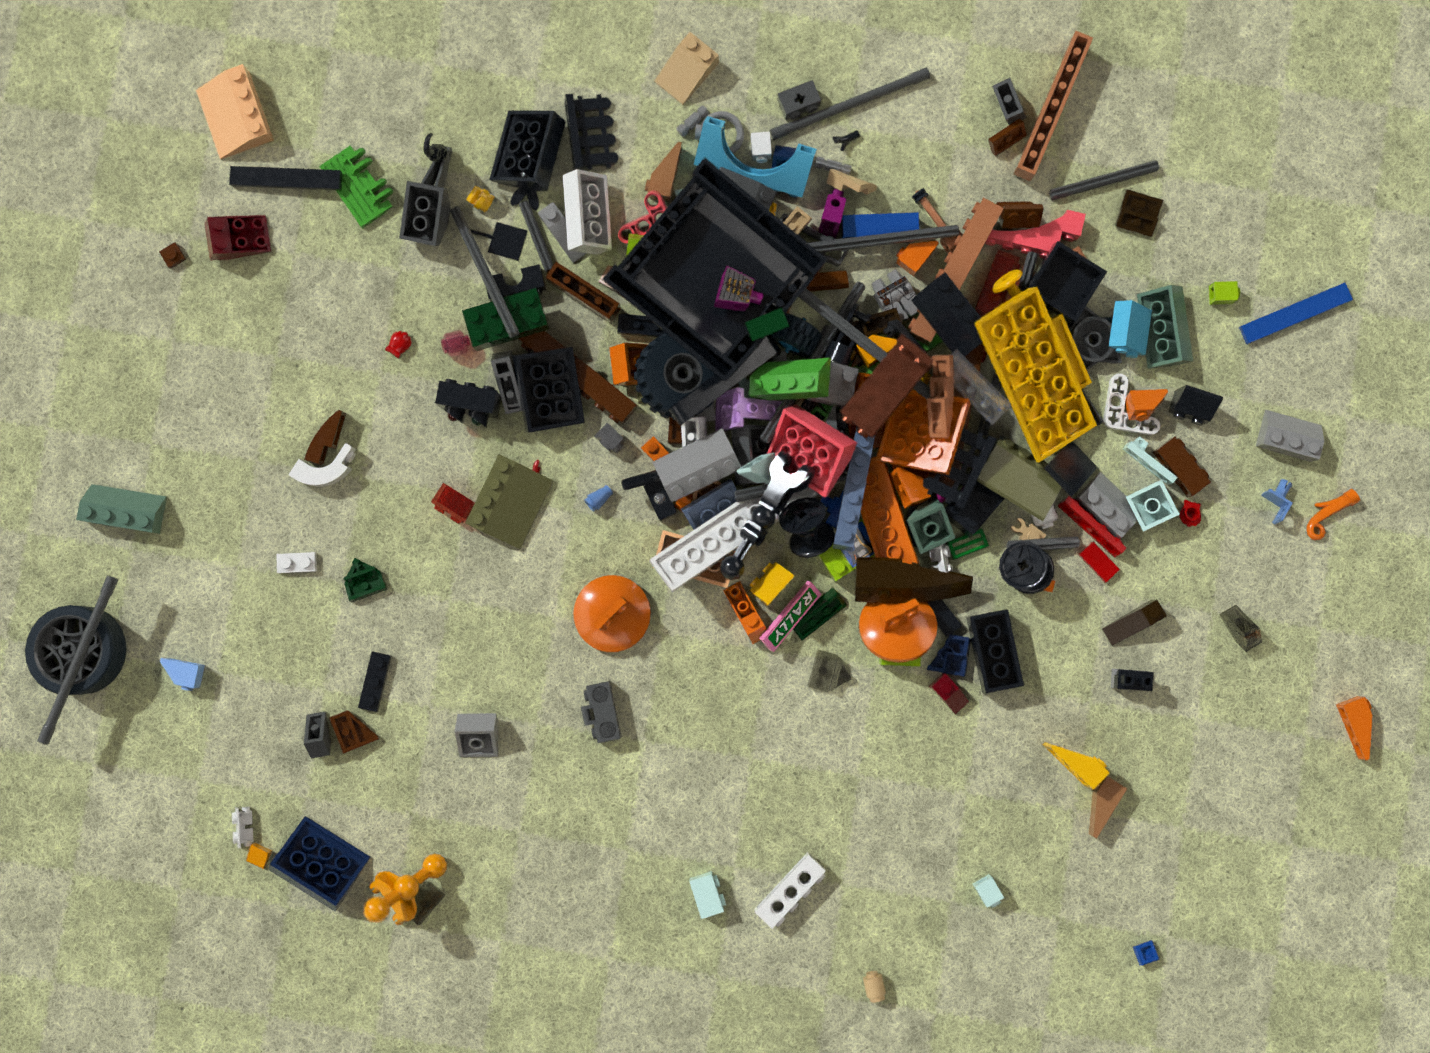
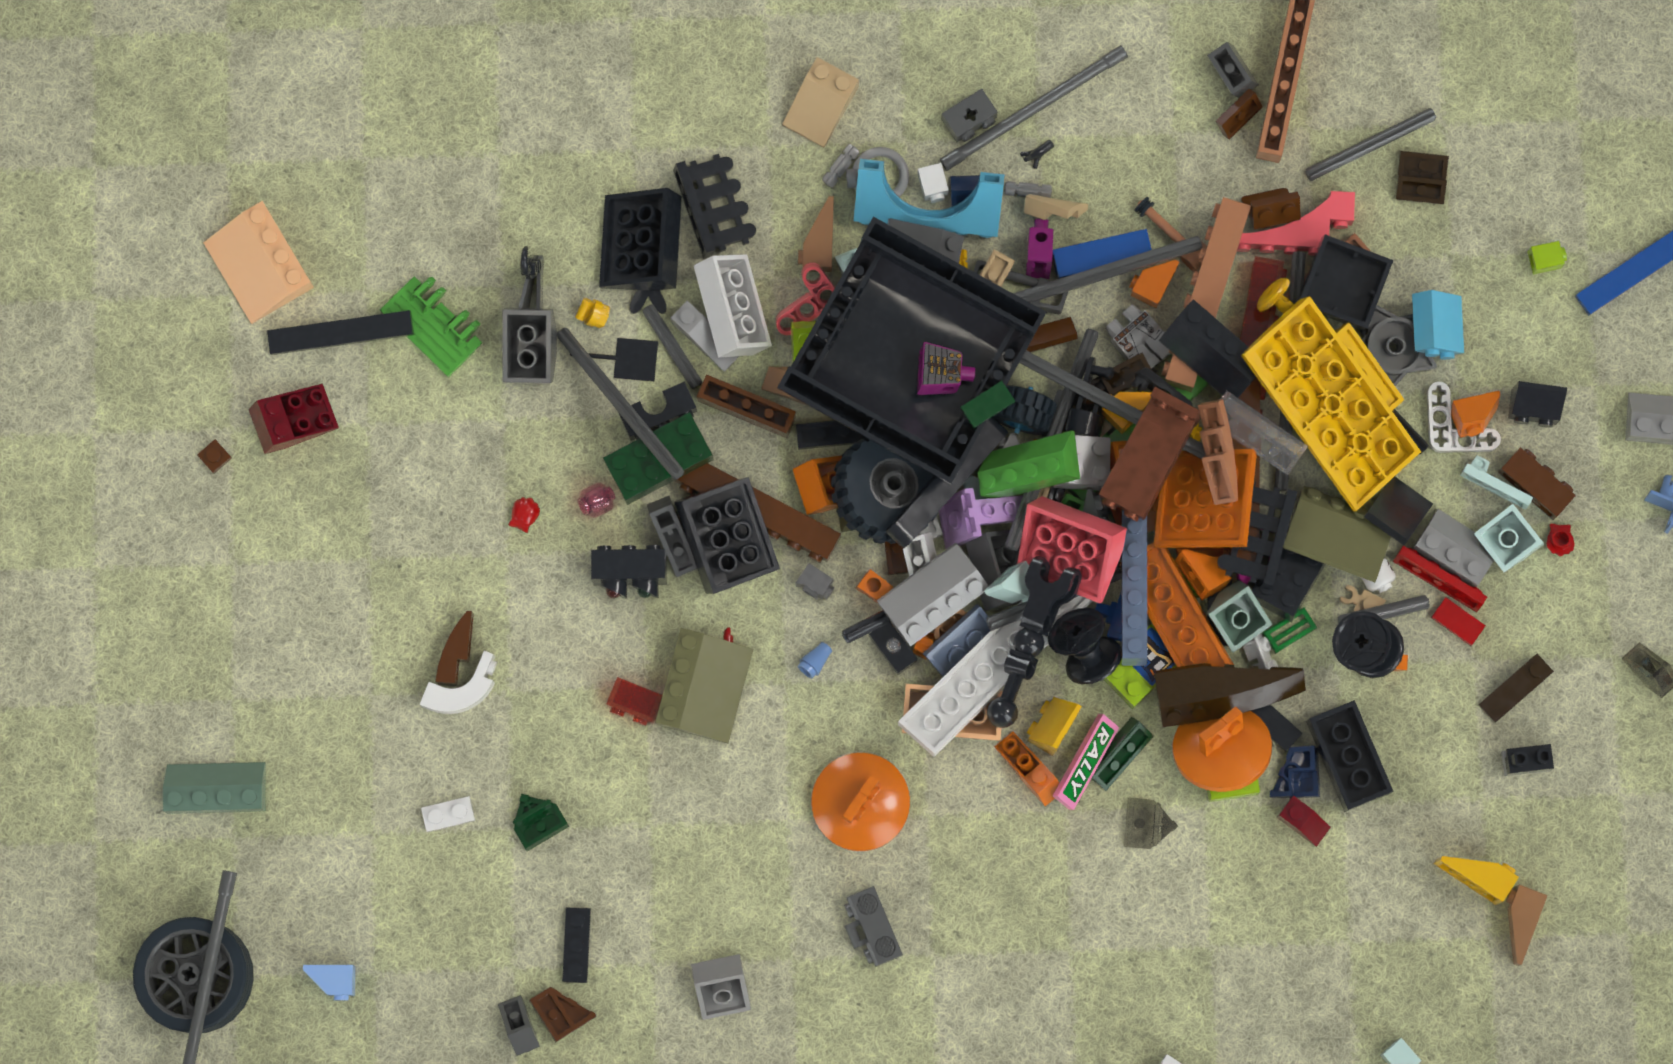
camera: 15 degrees left, 5 degrees down
sand green slope [1137,285,1194,369] -> none

